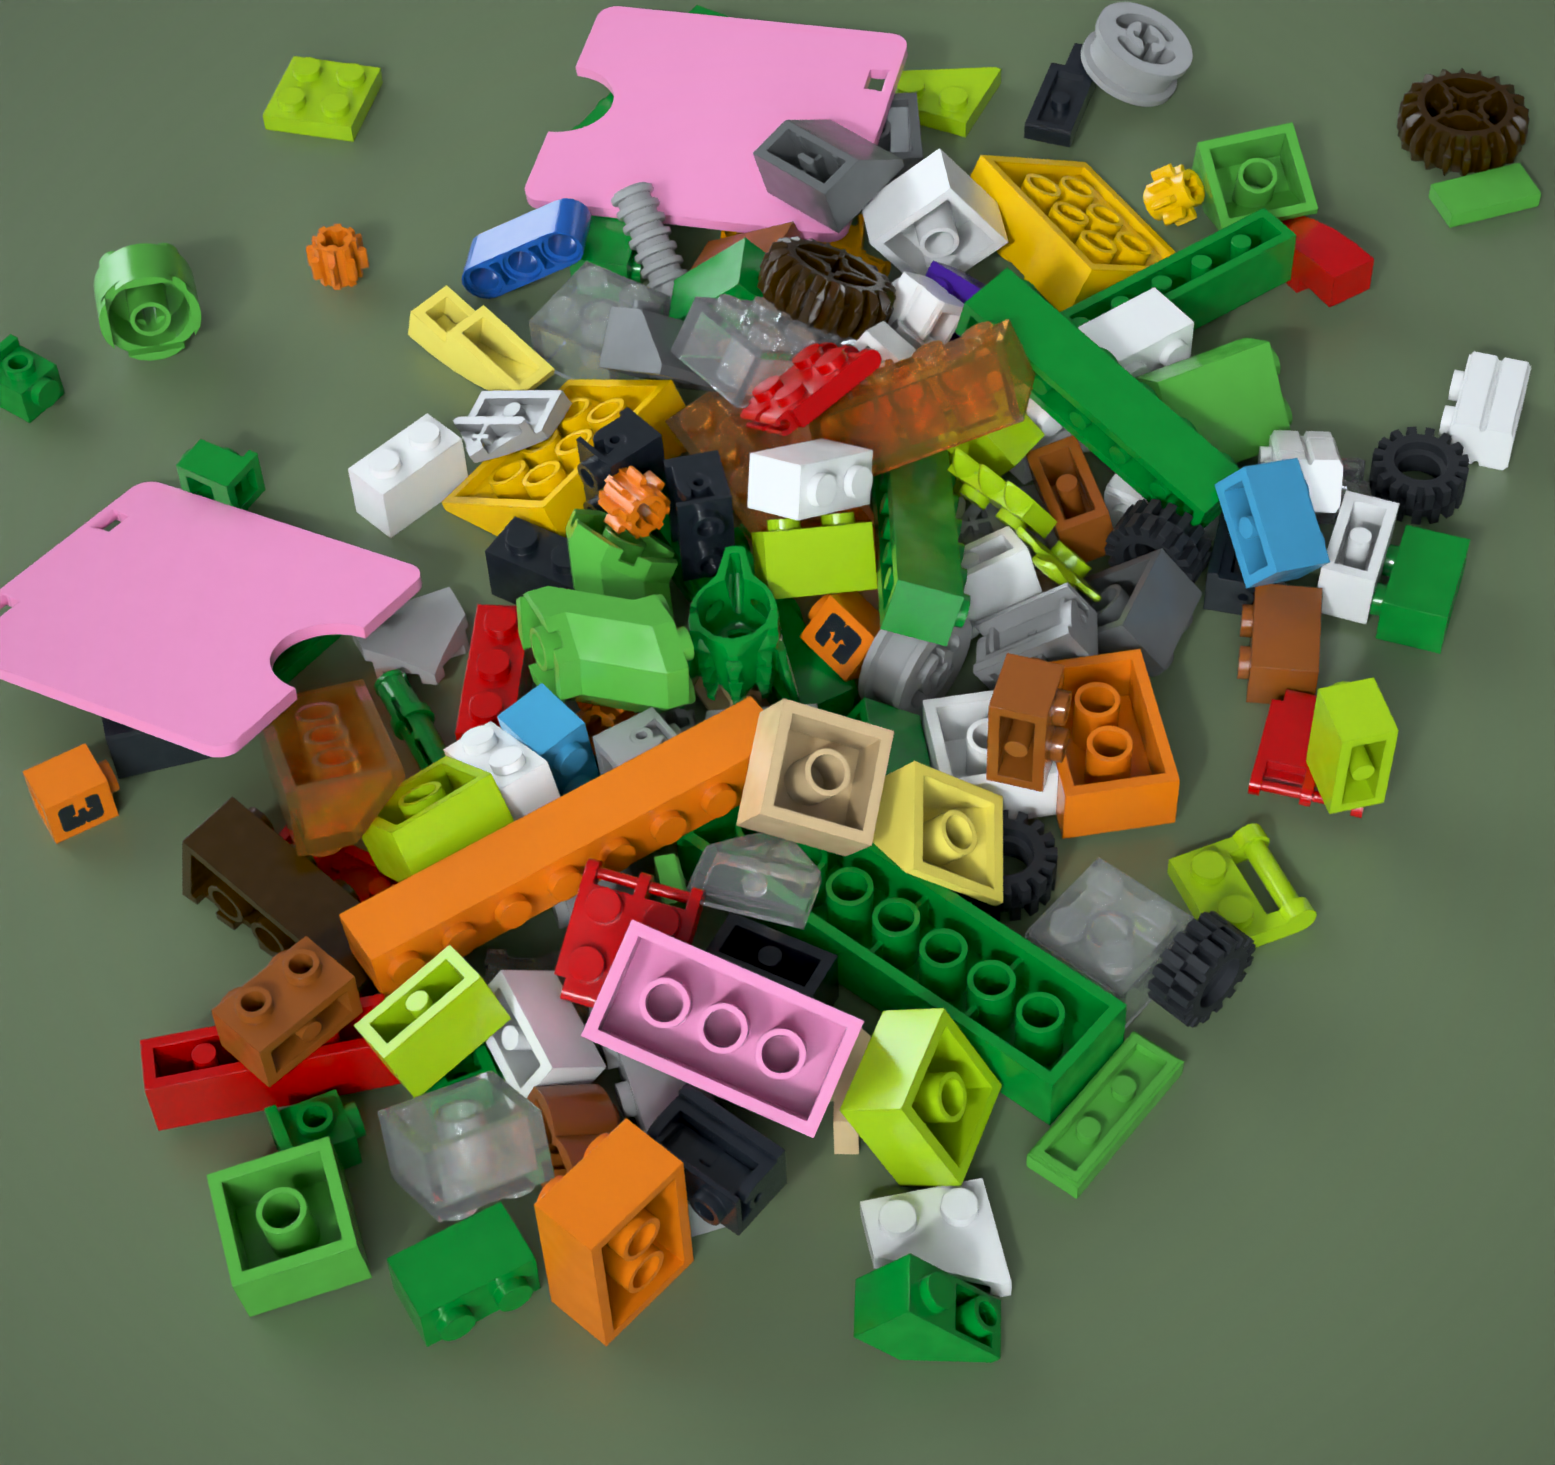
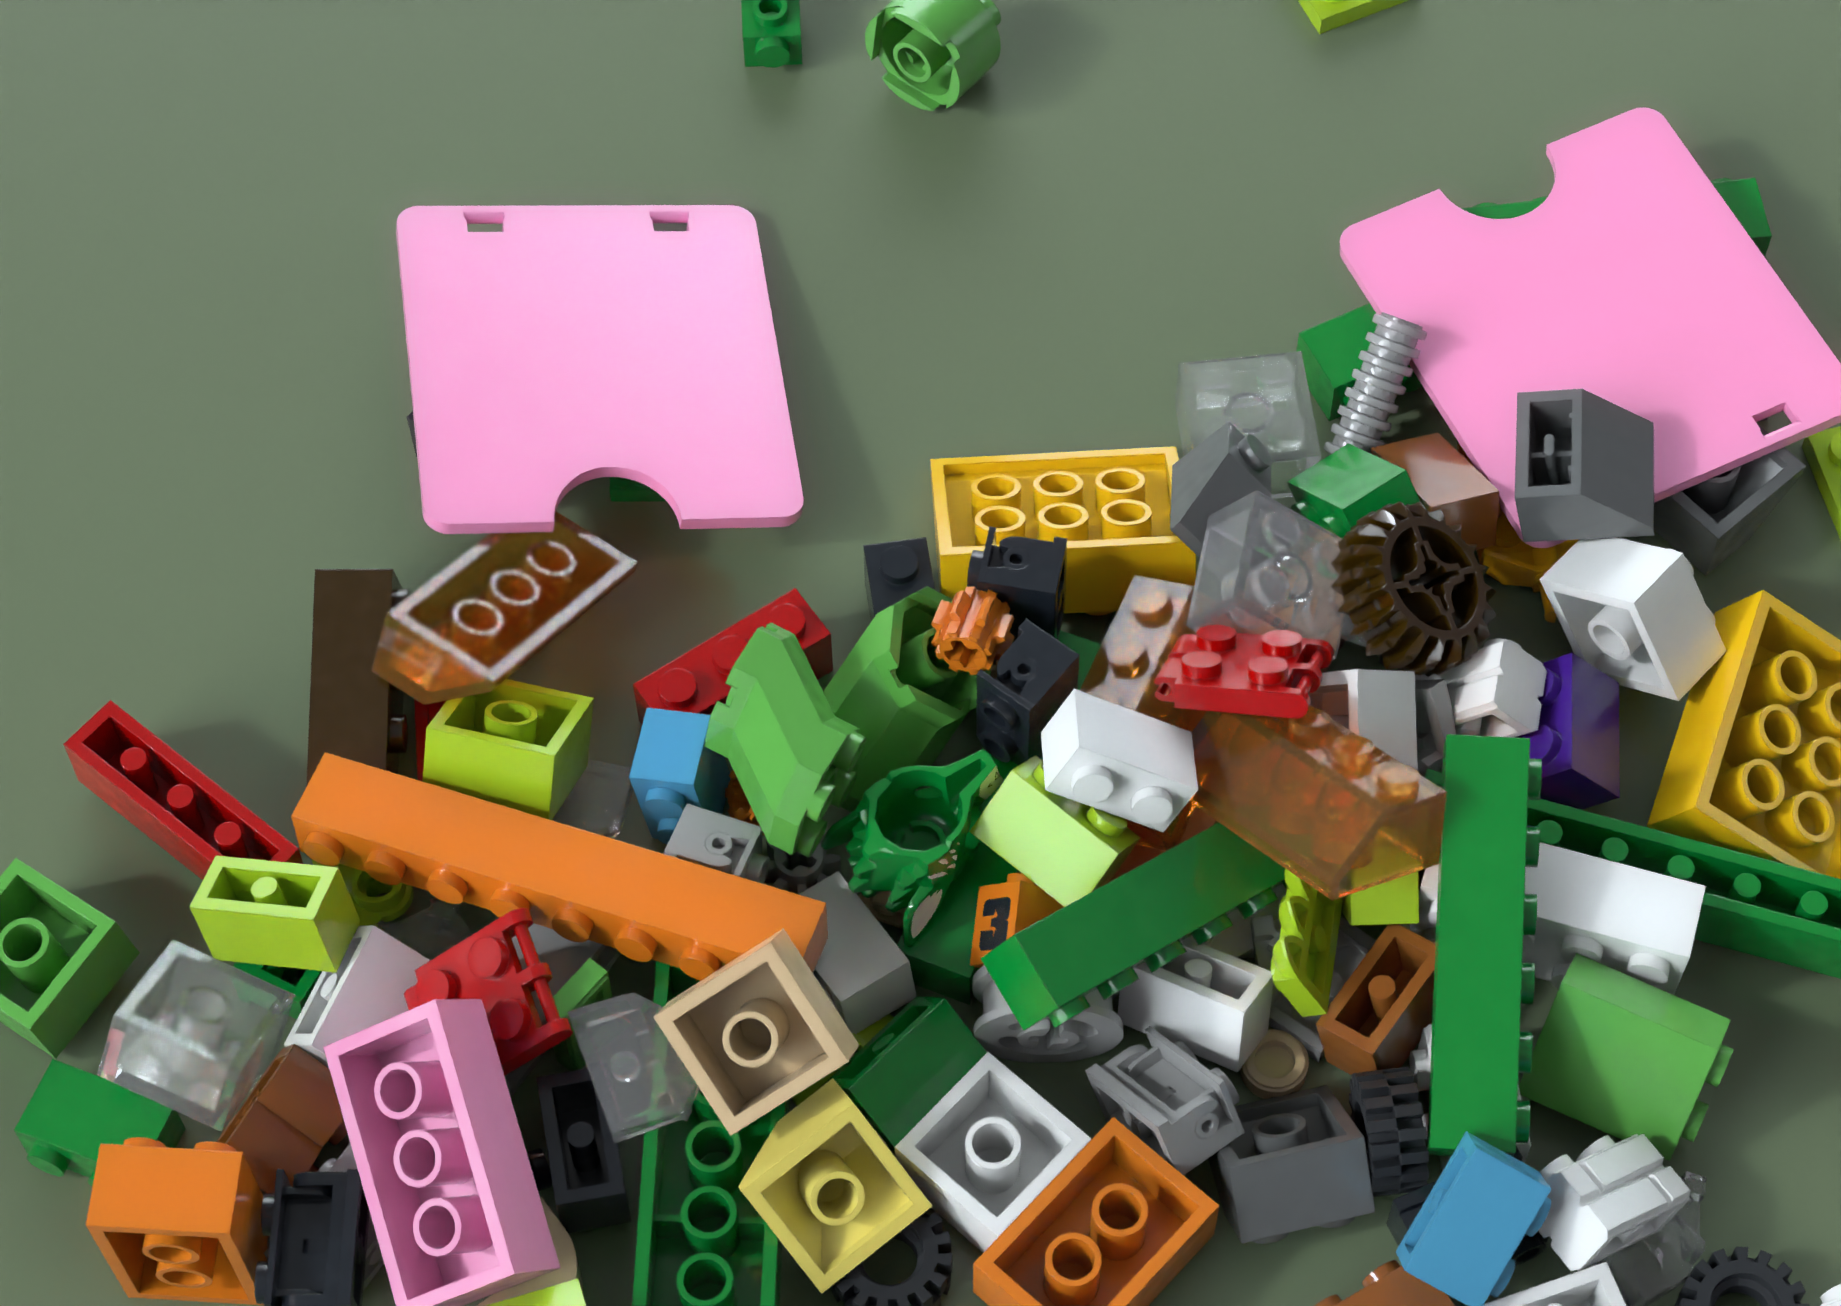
camera: 50 degrees right, 10 degrees up
orange brick [22,743,120,844] -> none
green brick [176,439,266,511] -> none
dark orange brick [211,936,363,1088] -> none
green brick [264,1089,367,1169] -> none
orange gear [306,224,369,290] -> none
white brick [348,413,468,538] -> none
light grey slope [352,587,470,685] -> none
green pin [374,669,446,771] -> none
light yellow slope [408,285,555,391] -> none
white brick [443,721,561,821] -> none
light grey slope [453,390,572,463] -> none
blue beam [462,198,592,299] -> none
dark orange brick [986,653,1072,792] -> none
lime plate [1015,526,1102,602] -> none

